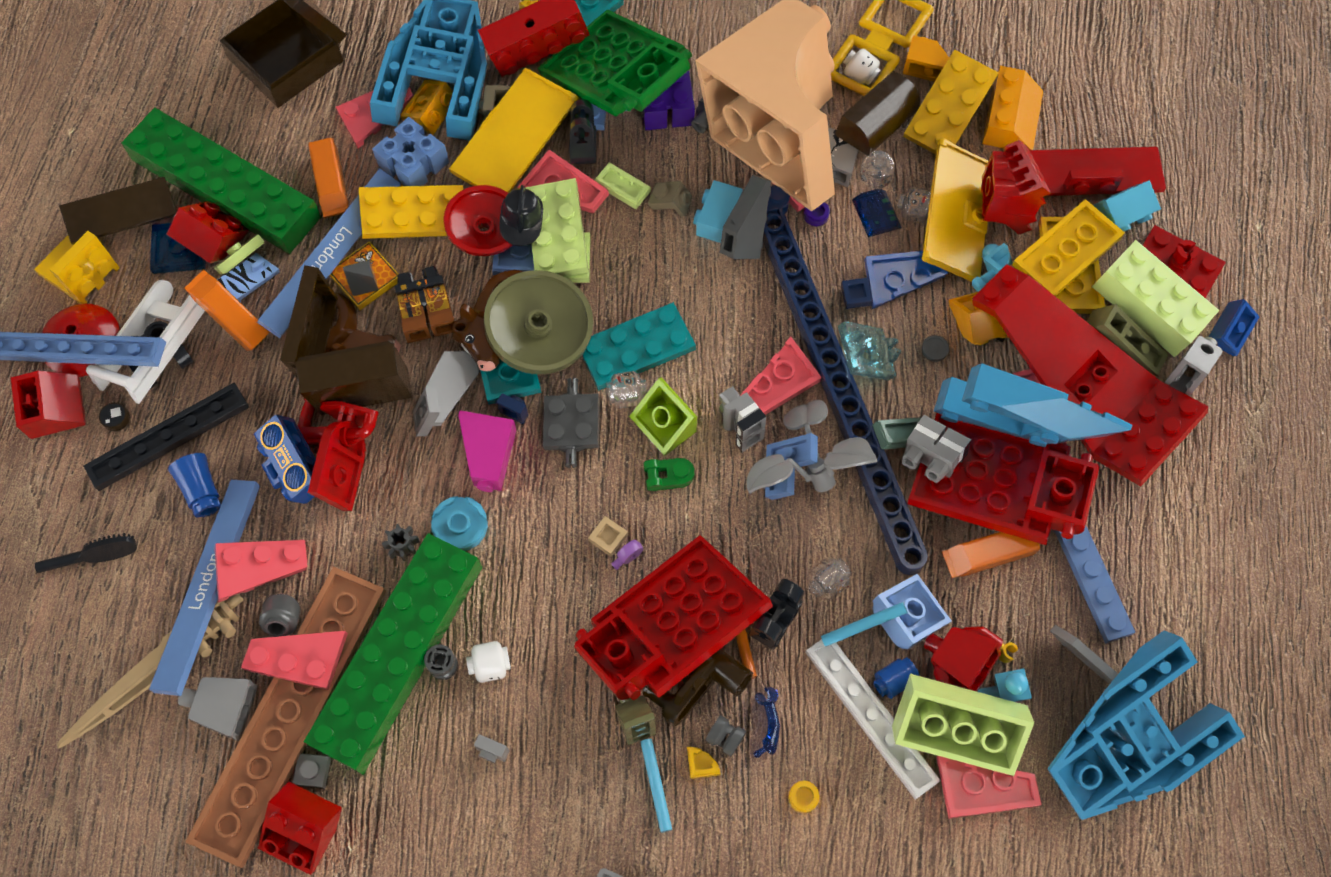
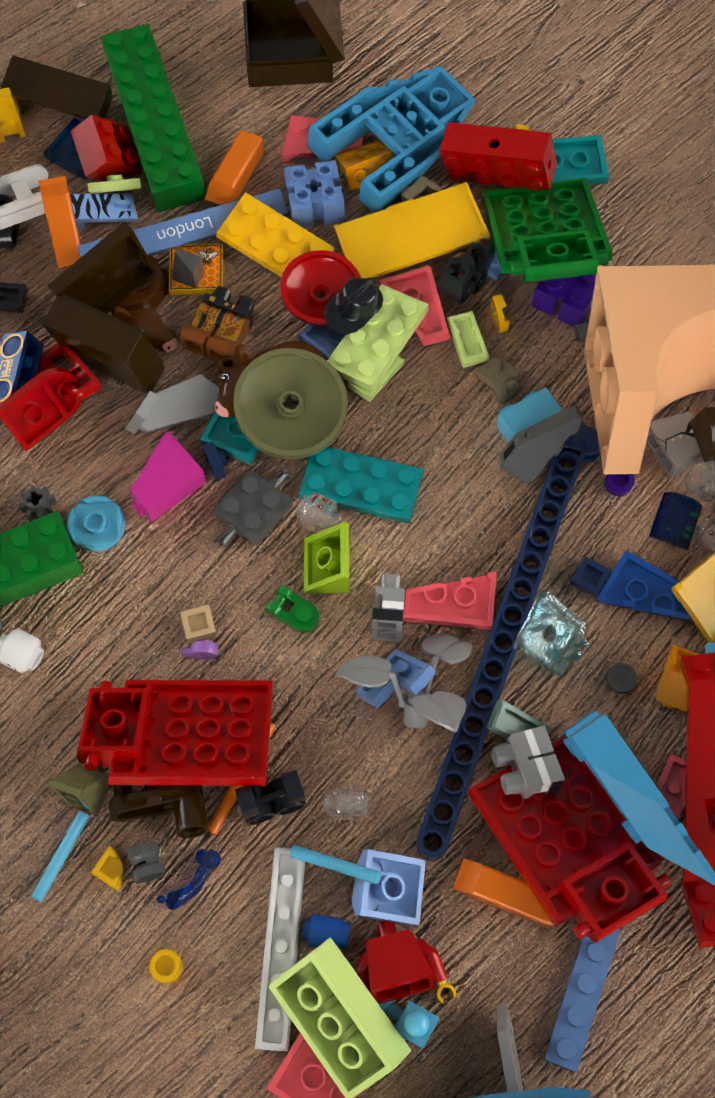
camera: 40 degrees right, 0 degrees up
none -> yellow tile [490,294,509,333]

